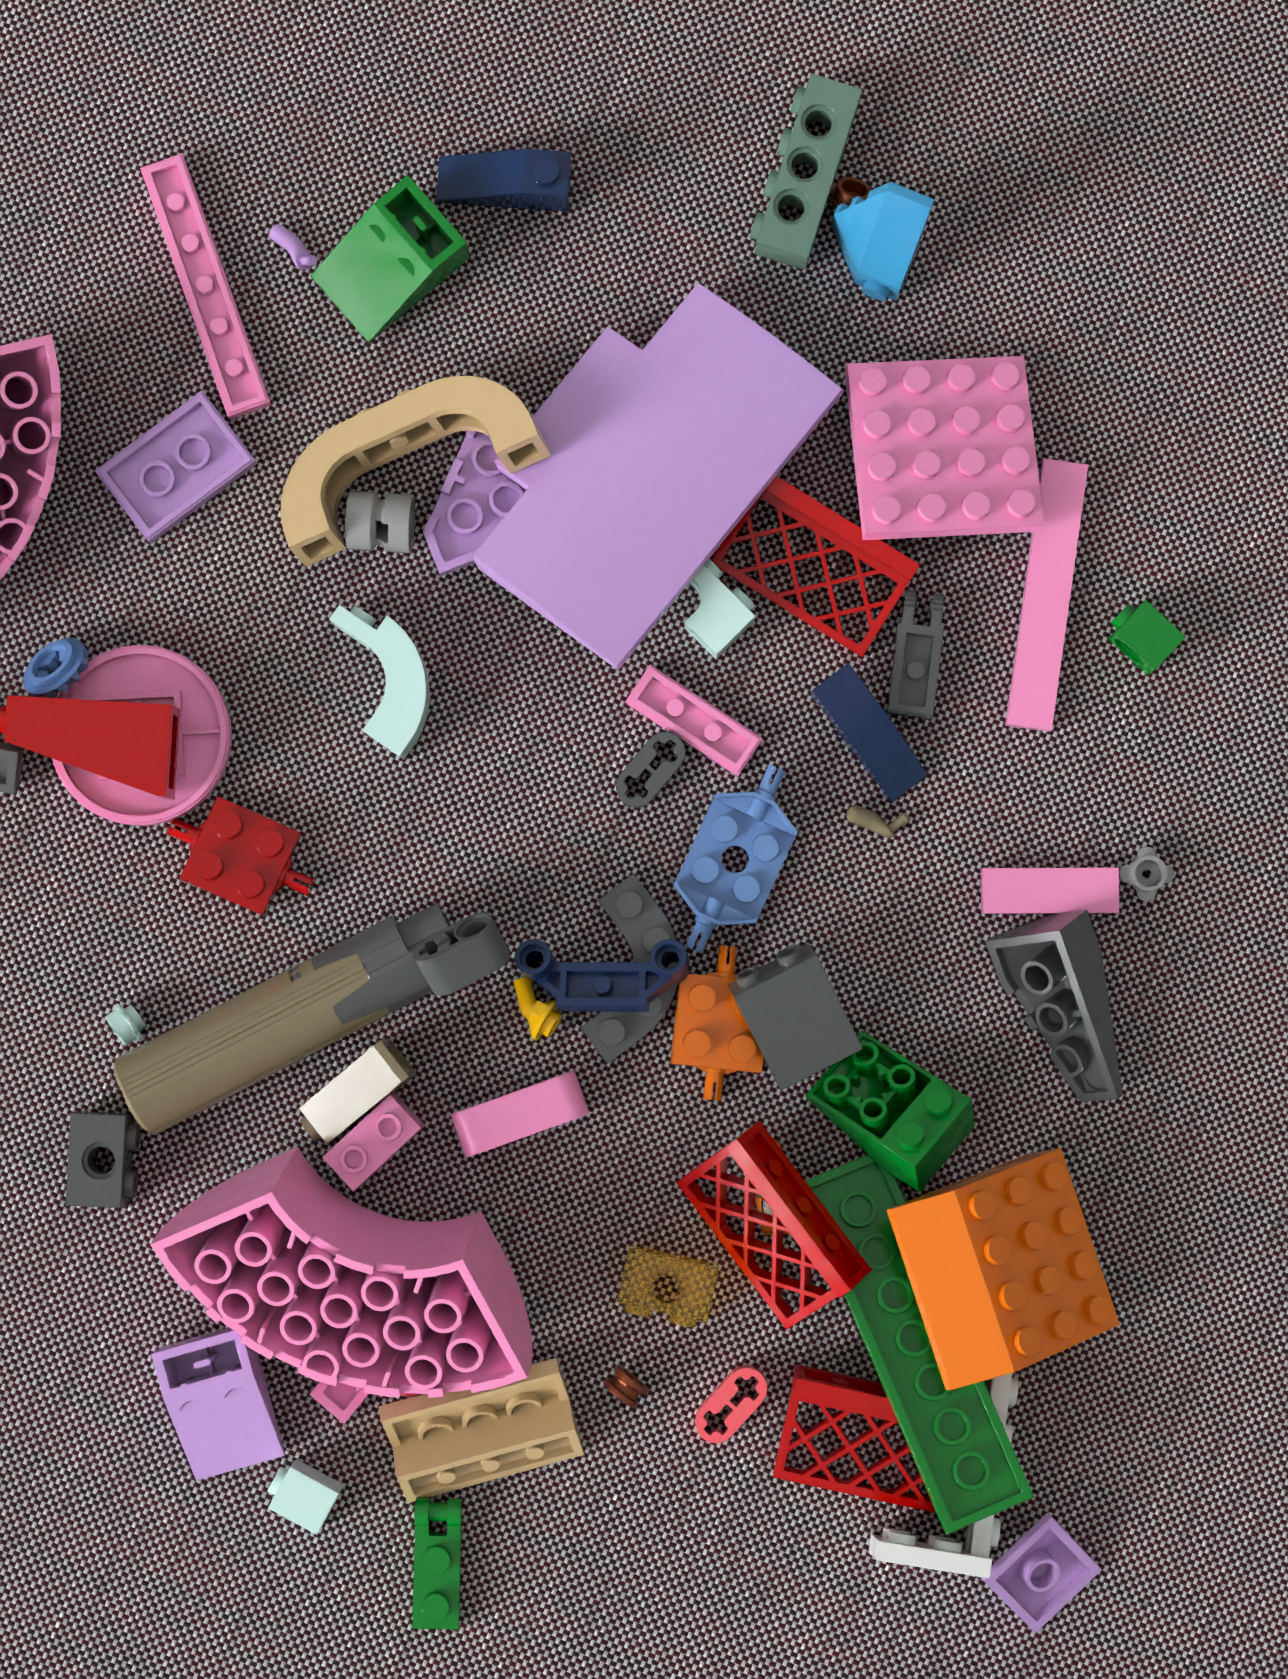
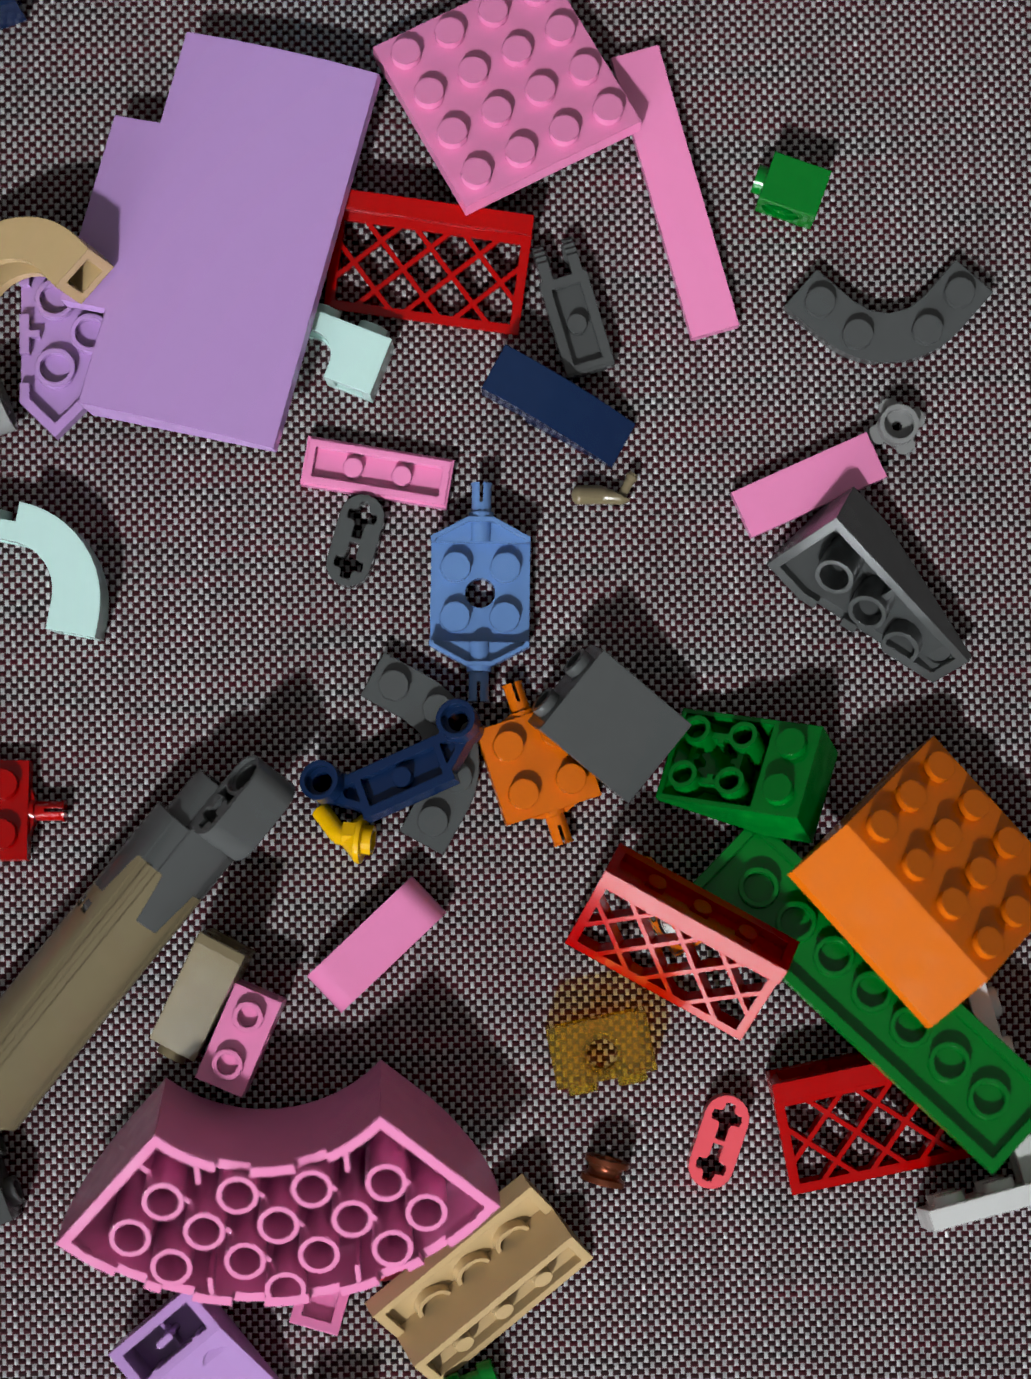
camera: 30 degrees left, 0 degrees up
none -> dark grey plate [783,260,993,365]

